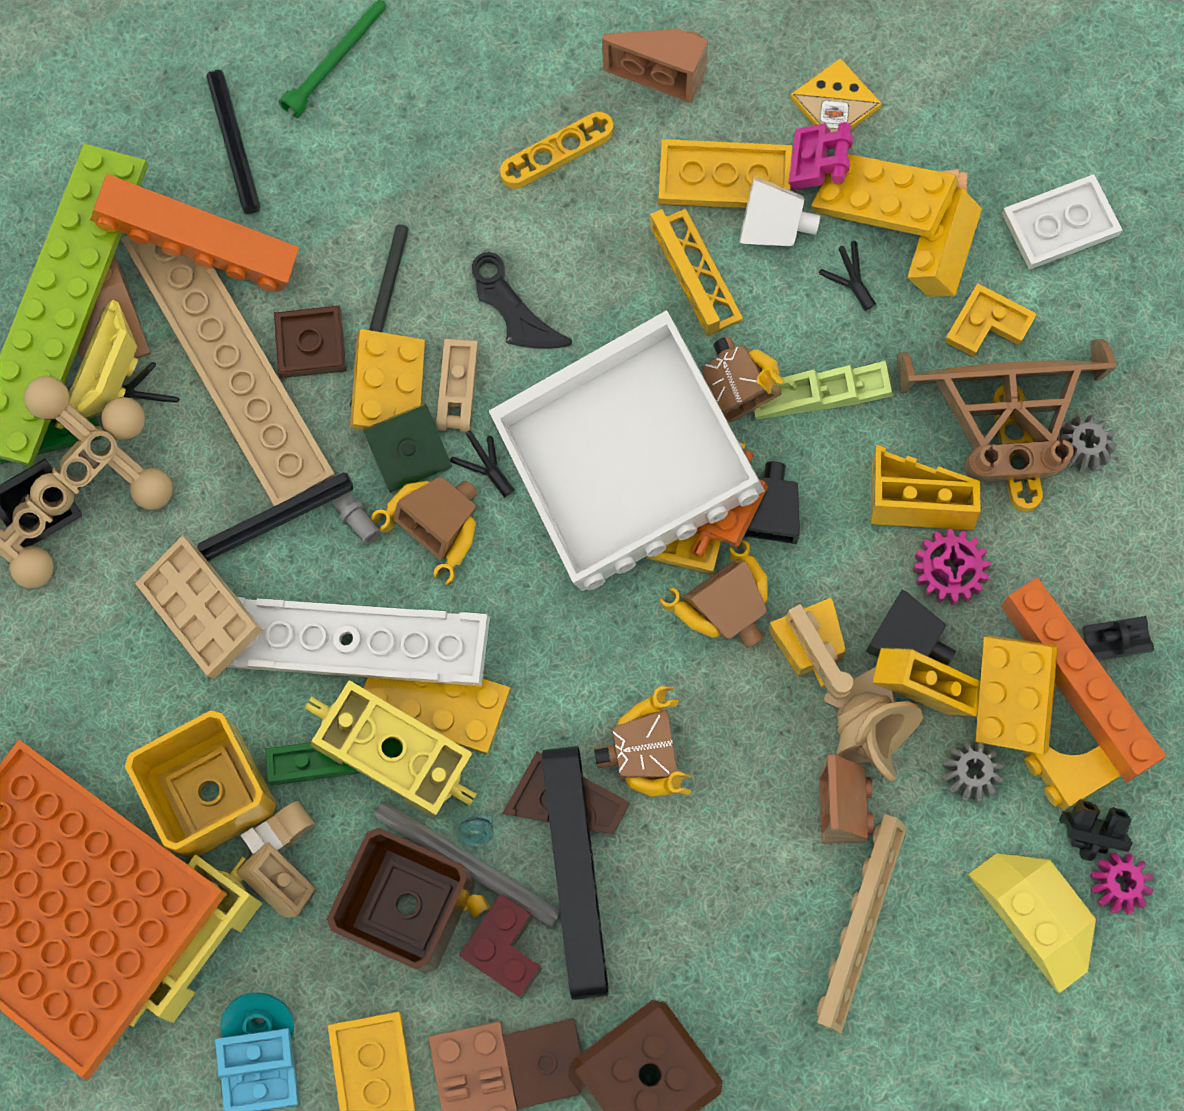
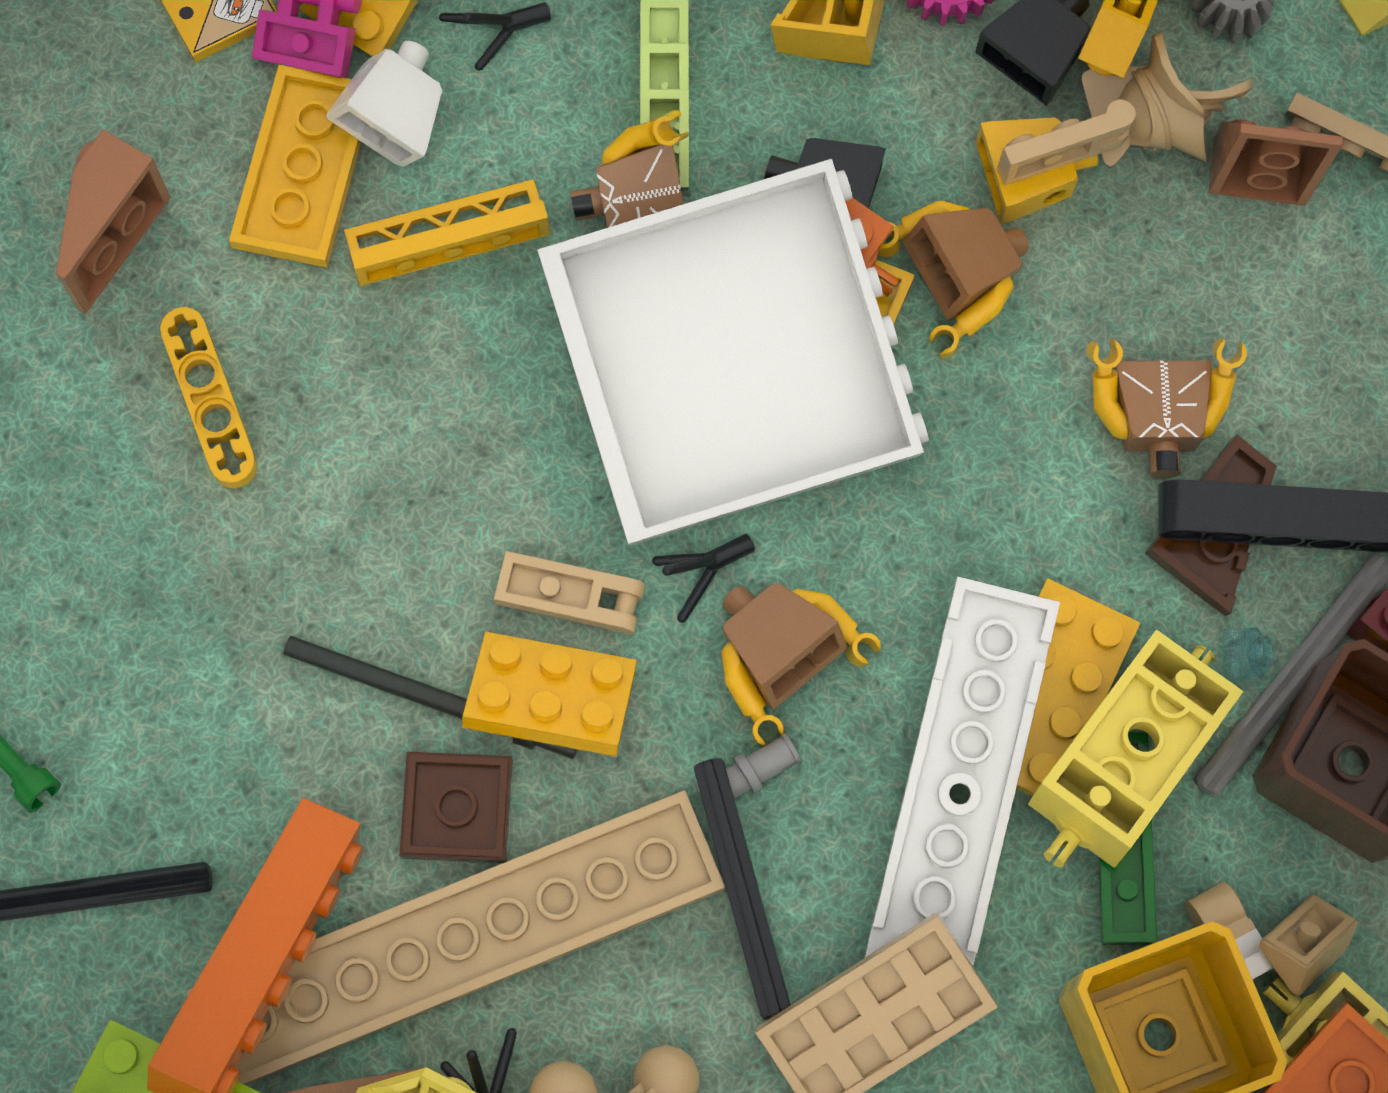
camera: 90 degrees left, 0 degrees up
dark green plate [363,403,452,492] -> none
black piece [472,252,572,349] -> none

